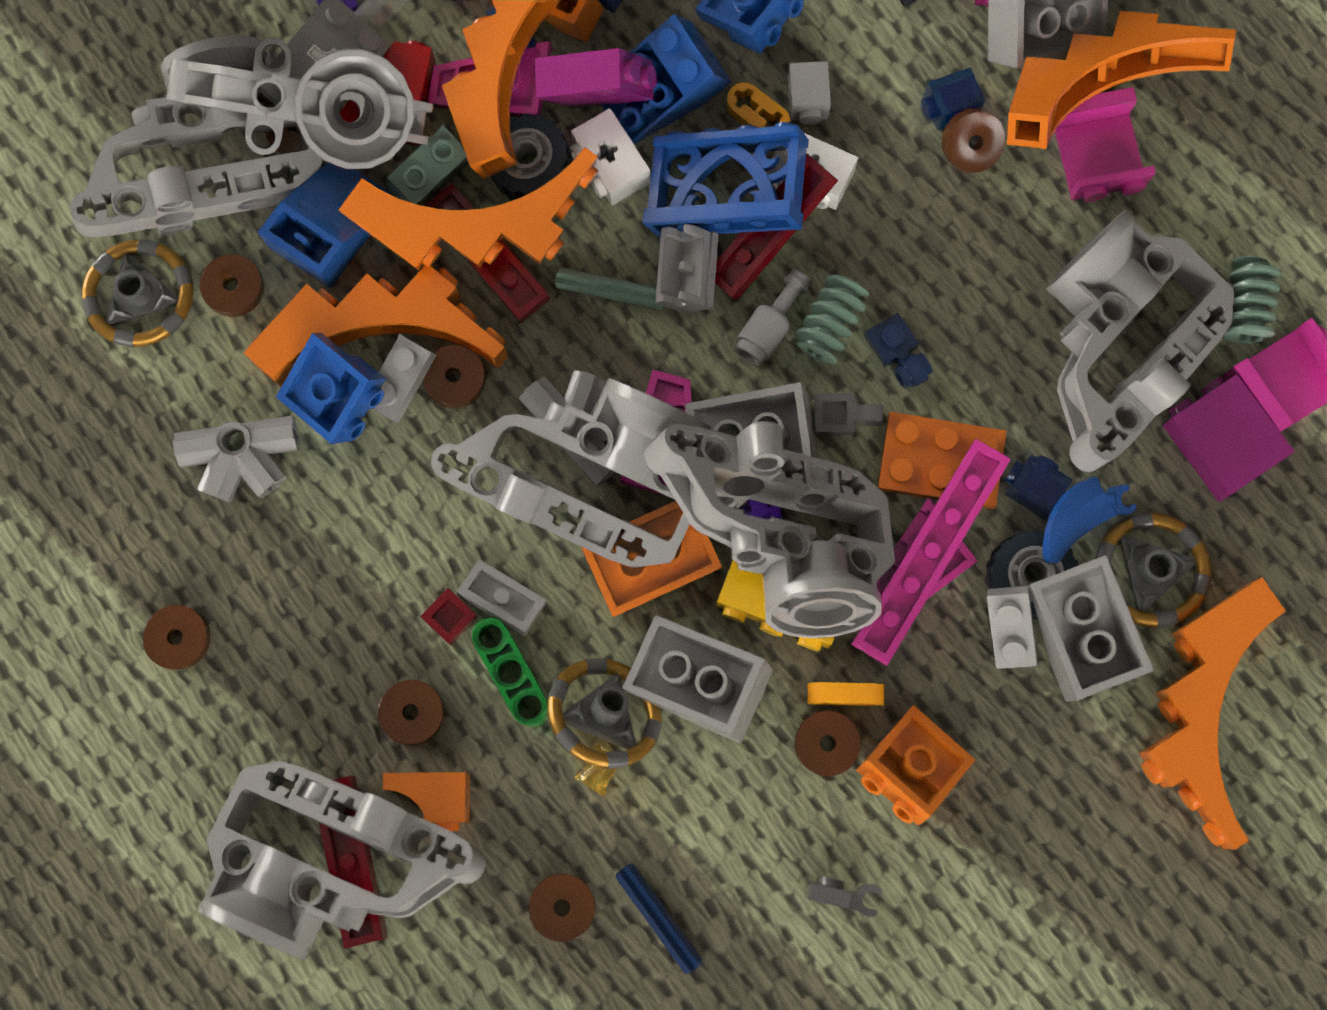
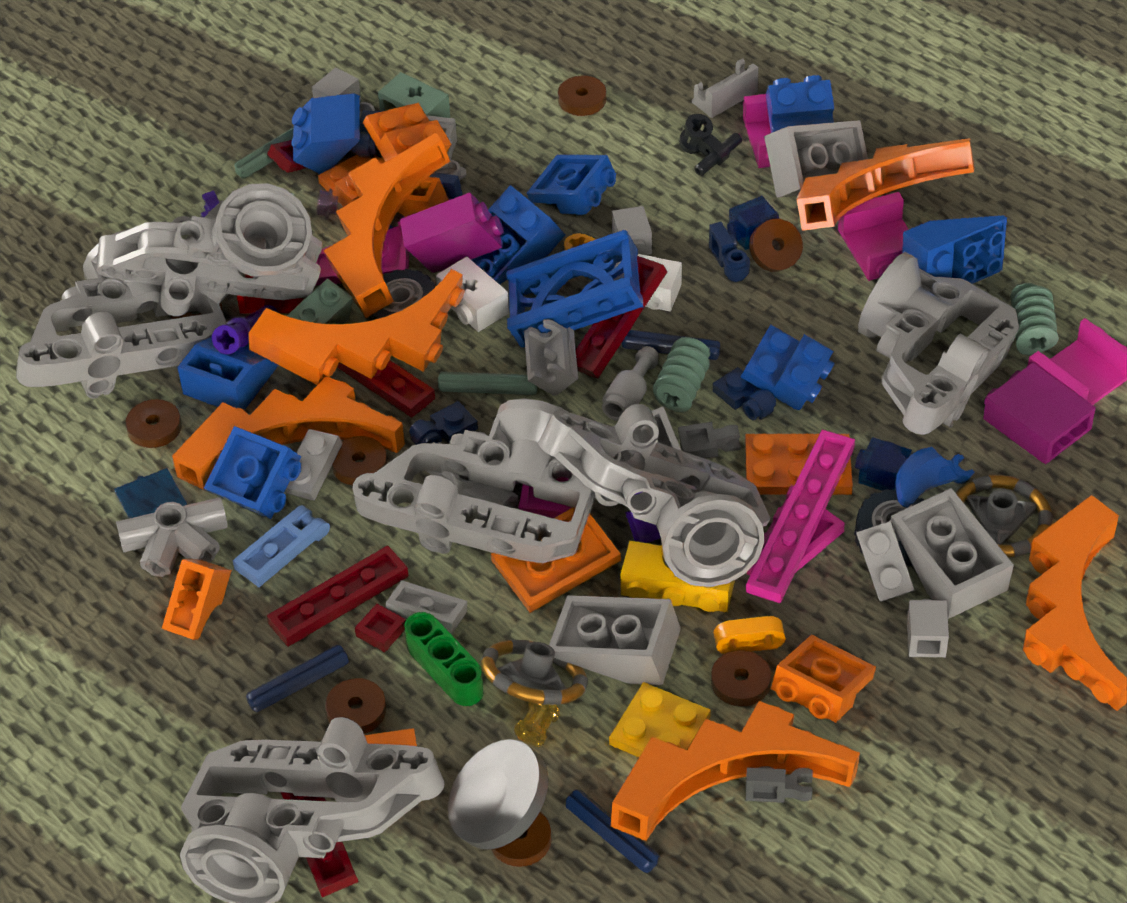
camera: 10 degrees left, 30 degrees down
dark grey piece [81,239,194,348] -> none
reddish brown piece [143,605,210,670] -> none
none -> piece [114,468,187,518]
none -> orange arch [161,559,232,640]
none -> dark purple pin [212,305,278,355]
none -> medium blue plate [232,505,330,587]
none -> dark blue axle [246,645,349,712]
none -> dark red plate [267,545,409,647]
none -> dark blue plate [409,401,478,445]
none -> piece [448,739,548,850]
none -> yellow plate [609,682,711,757]
none -> orange arch [610,701,860,841]
none -> dark blue axle [622,329,721,360]
none -> dark blue plate [709,222,750,282]
none -> blue plate [740,324,835,411]
none -> blue slope [902,215,1007,284]
none -> light grey brick [907,599,949,658]

